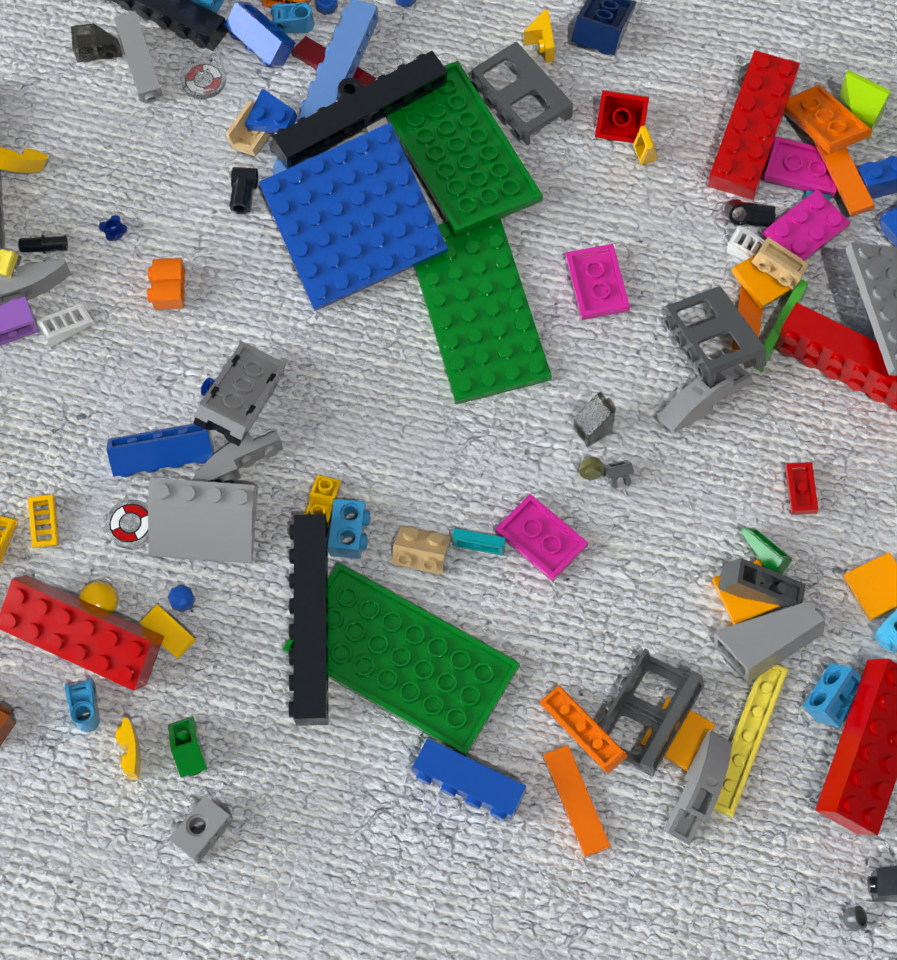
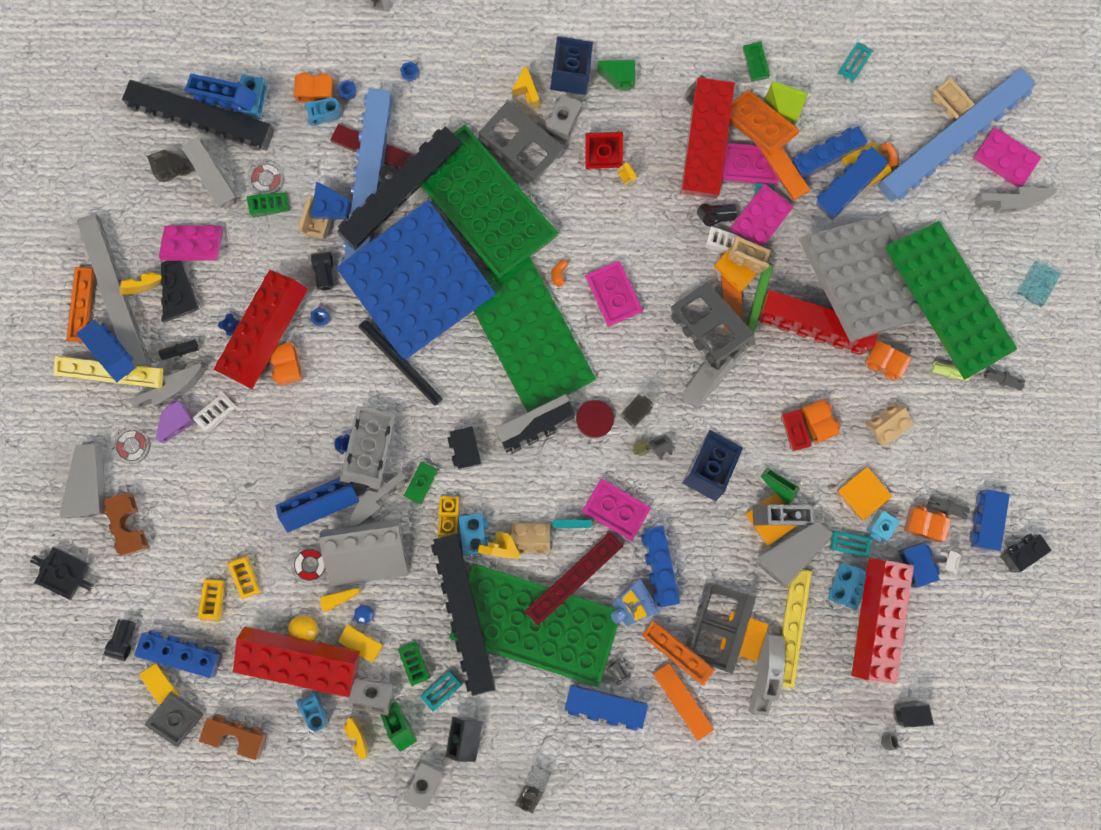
camera: 20 degrees left, 15 degrees up
brick [224,2,296,67] -> none
none -> dark pink plate [159,225,223,261]
none -> black wing [161,261,200,323]
none -> red brick [213,269,308,389]
none -> green slope [247,192,290,218]
none -> blue tile [310,308,330,327]
none -> yellow slope [319,587,362,613]
none -> light grey brick [348,678,394,715]
none -> black axle [358,320,443,406]
none -> green slope [398,641,431,687]
none -> green plate [404,462,438,504]
none -> teal tile [420,670,463,712]
none -> black brick [445,716,483,762]
none -> black brick [447,426,482,471]
none -> yellow slope [478,532,520,559]
none -> black piece [495,394,575,454]
none -> clear smoke slope [515,765,551,814]
none -> dark red tile [525,532,623,626]
none -> light grey brick [545,94,582,142]
none -> orange arm [551,259,569,287]
none -> dark red tile [576,400,614,438]
none -> green slope [597,60,635,91]
none -> dark grey bush [606,659,631,686]
none -> torso [611,579,660,626]
none -> blue brick [640,526,680,608]
none -> dark blue slope [682,430,743,502]
none -> green plate [743,42,770,82]
none -> orange brick [801,399,840,444]
none -> teal tile [829,530,872,557]

